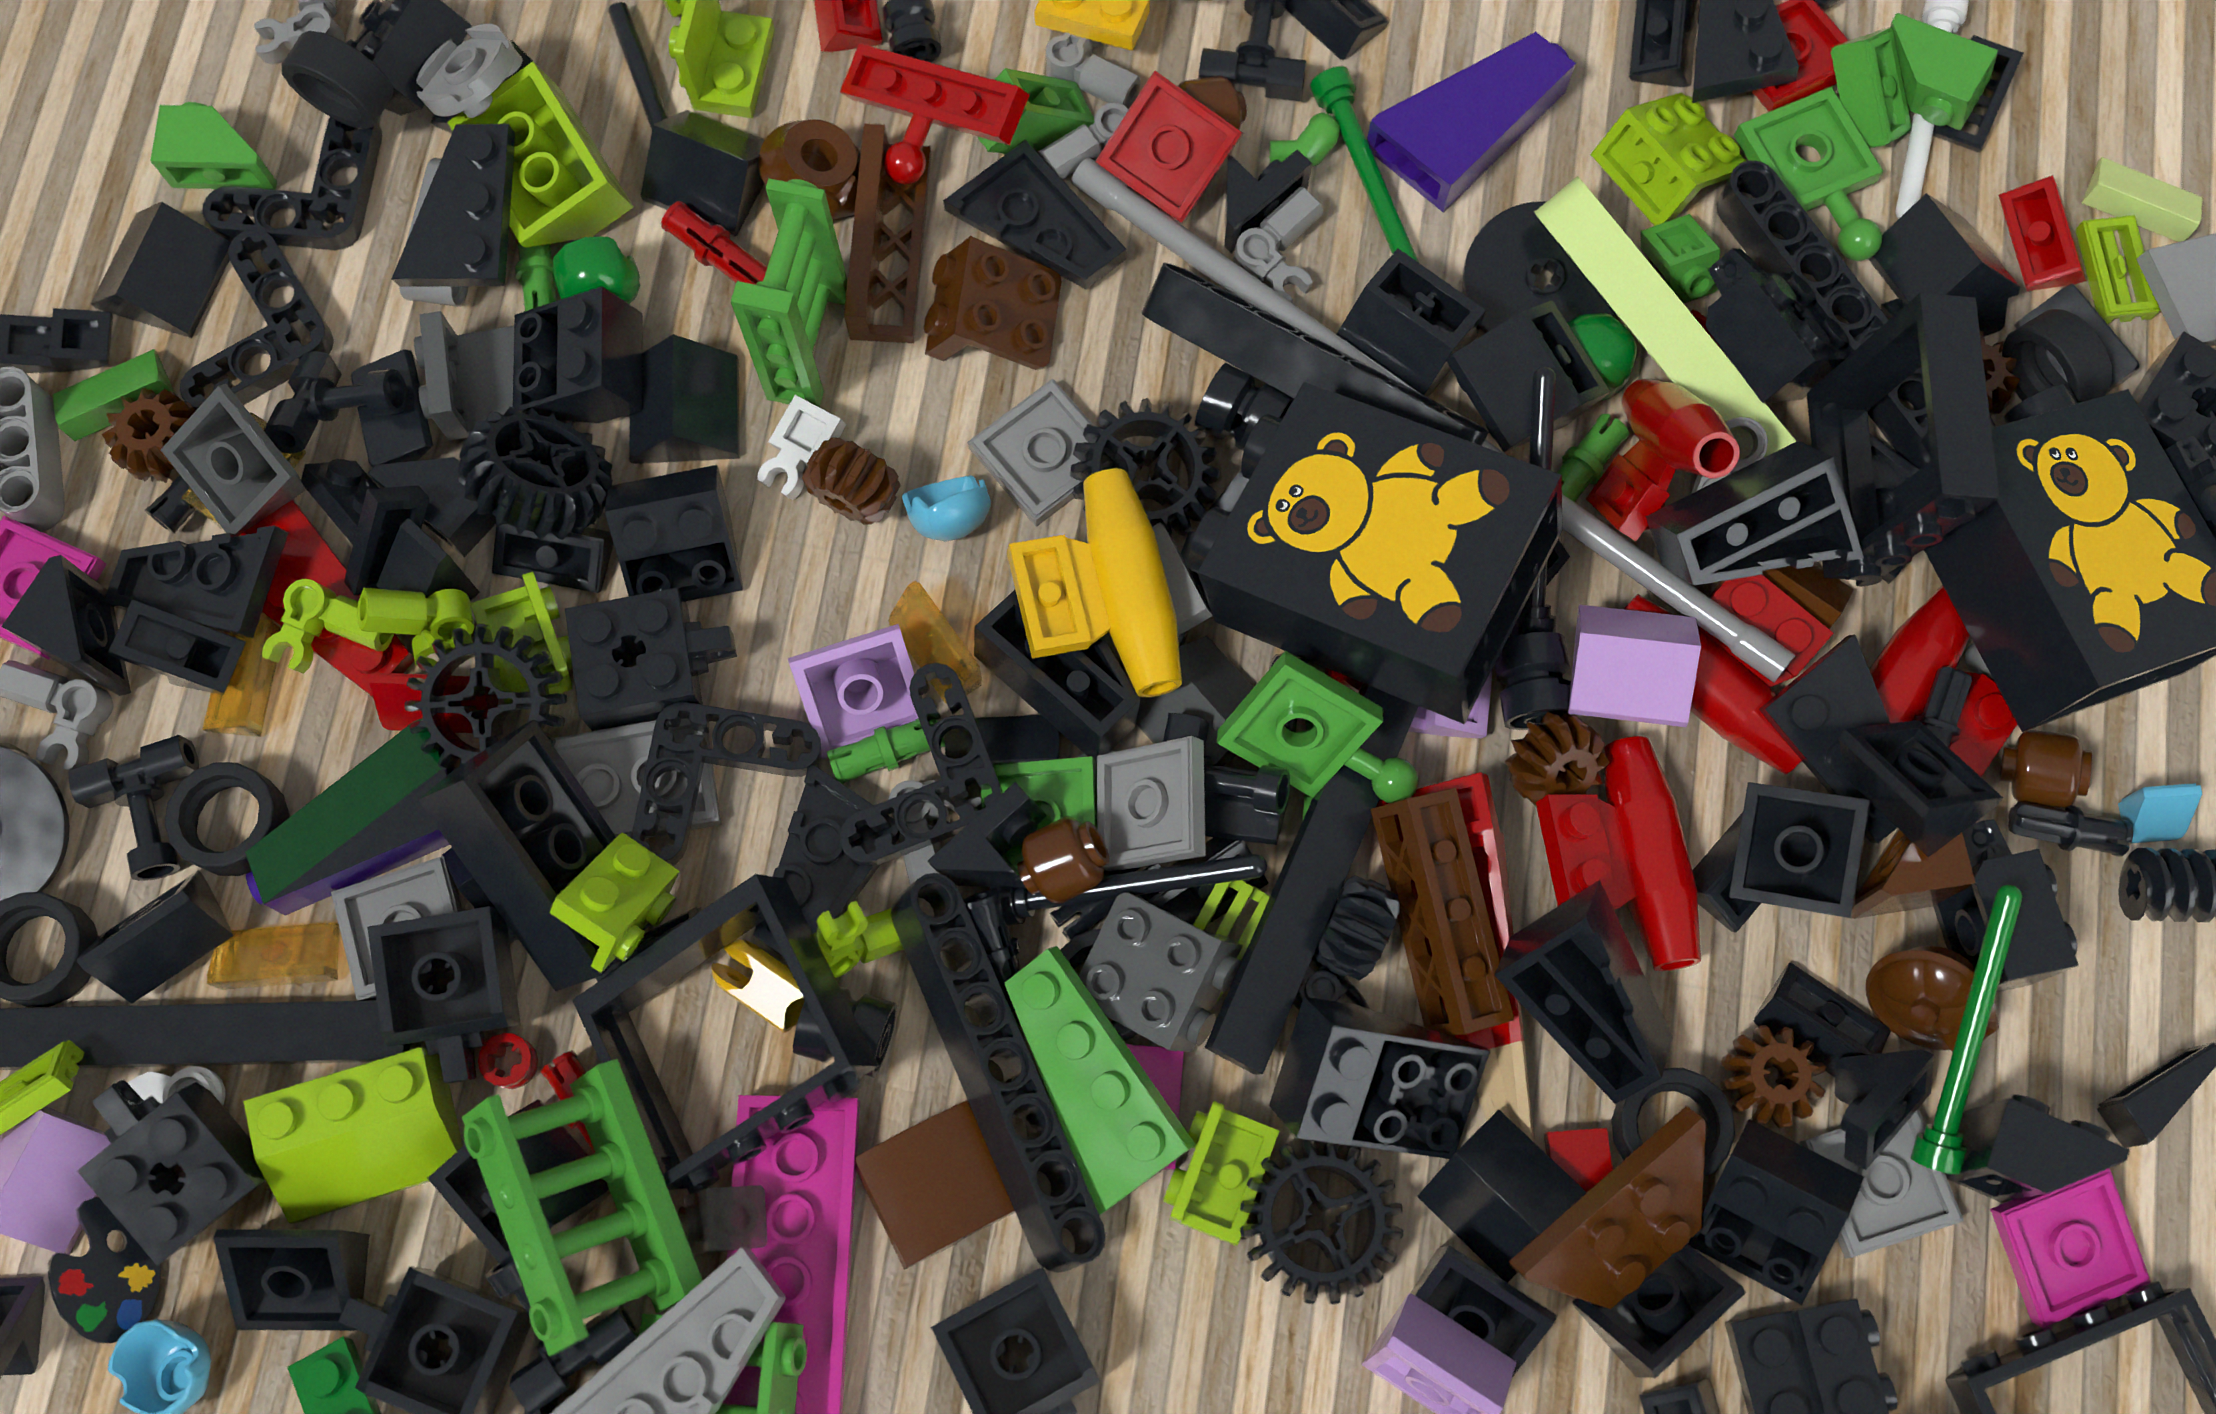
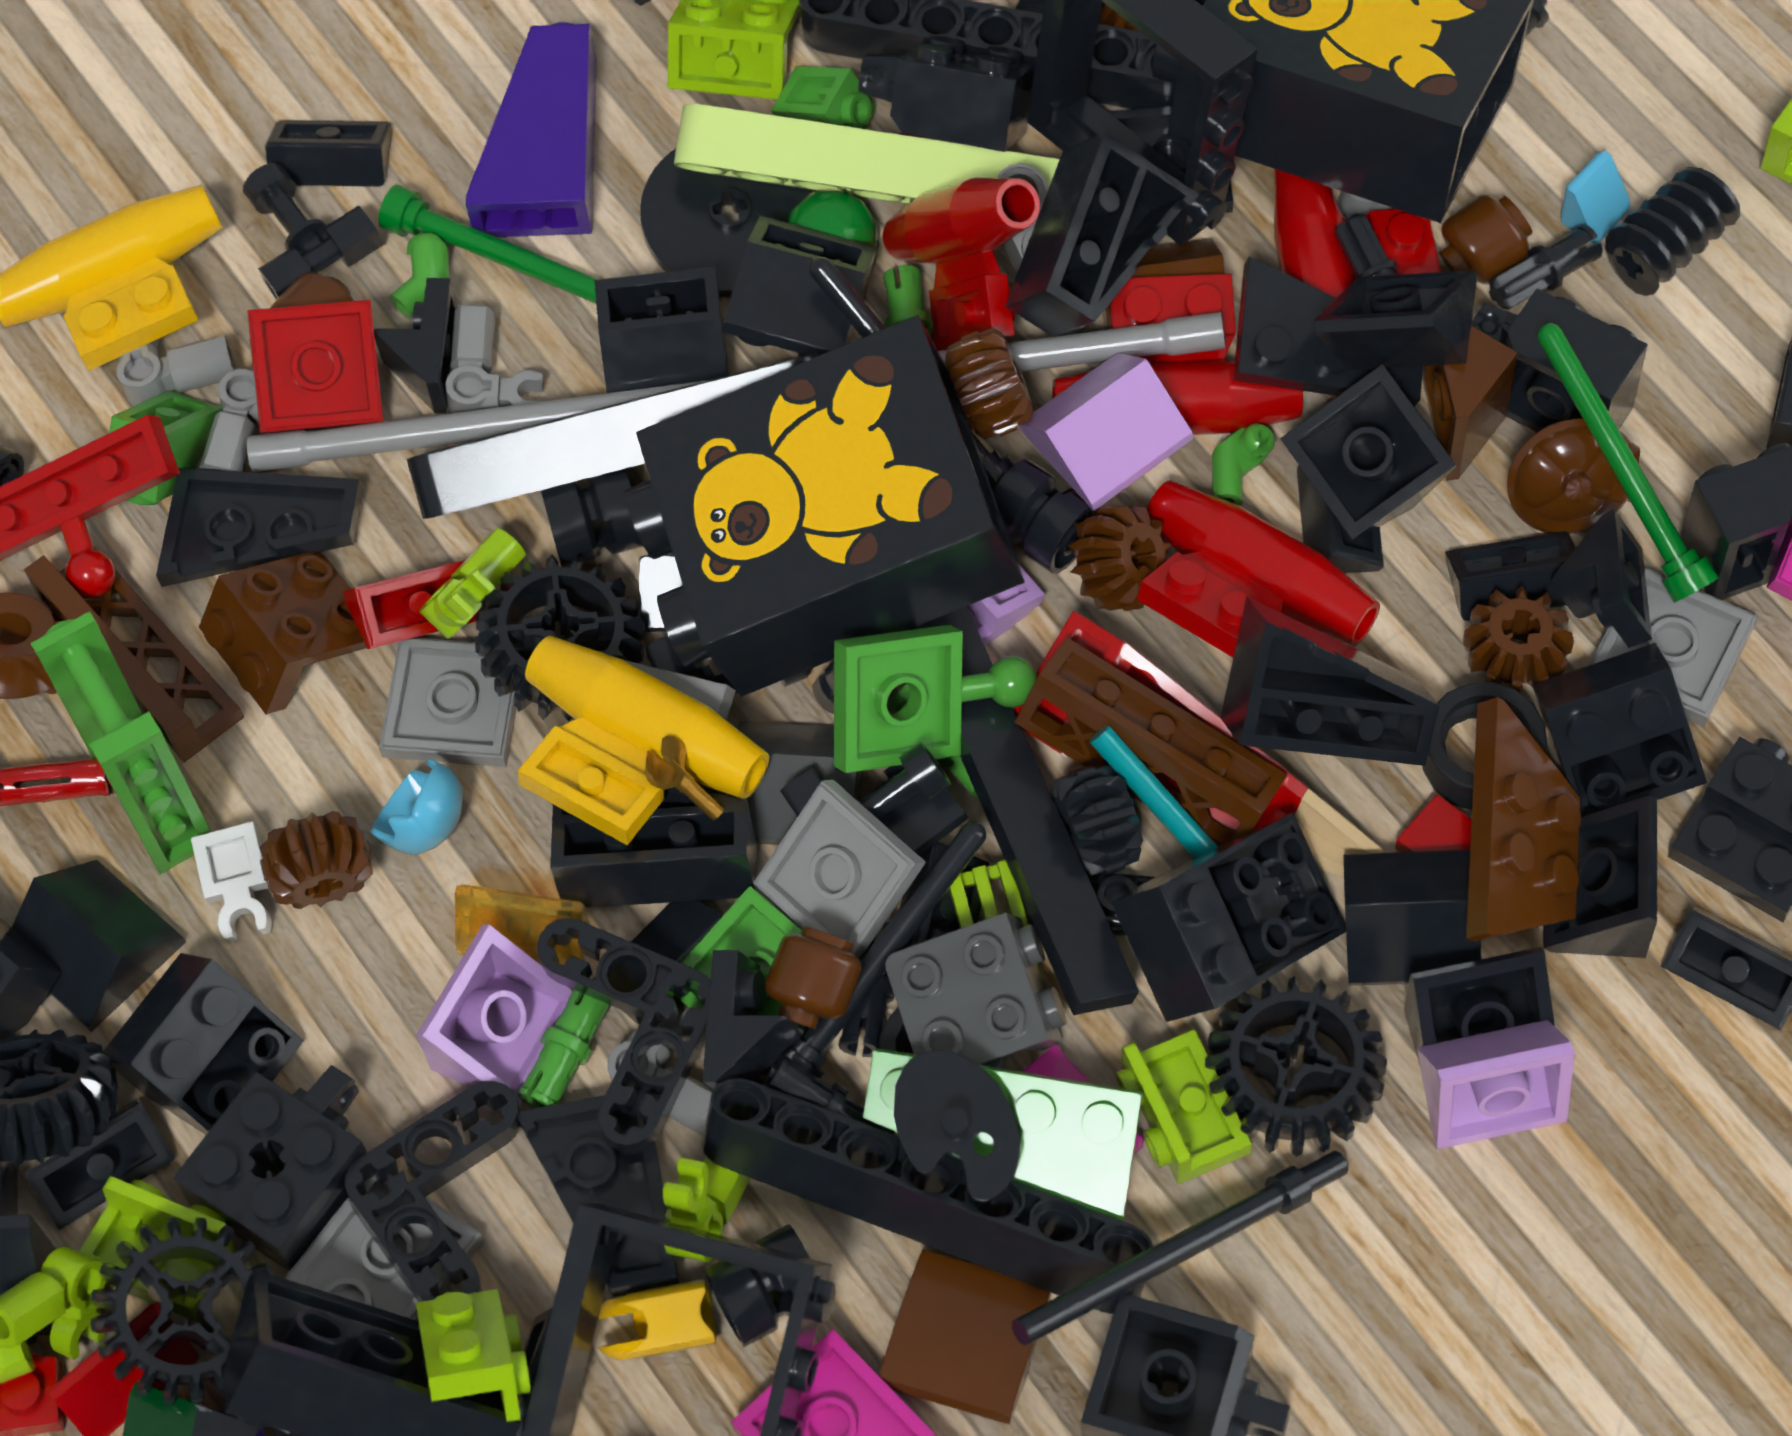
camera: 40 degrees left, 10 degrees down
none -> red slope [343,560,484,649]
none -> lime bar [419,527,526,639]
none -> pearl gold hand [645,736,724,821]
none -> black piece [893,1050,1020,1203]
none -> reddish brown gear [945,328,1033,440]
none -> black bar [1012,1151,1348,1346]
none -> teal bar [1089,725,1218,858]
none -> bright green arm [1212,423,1275,506]

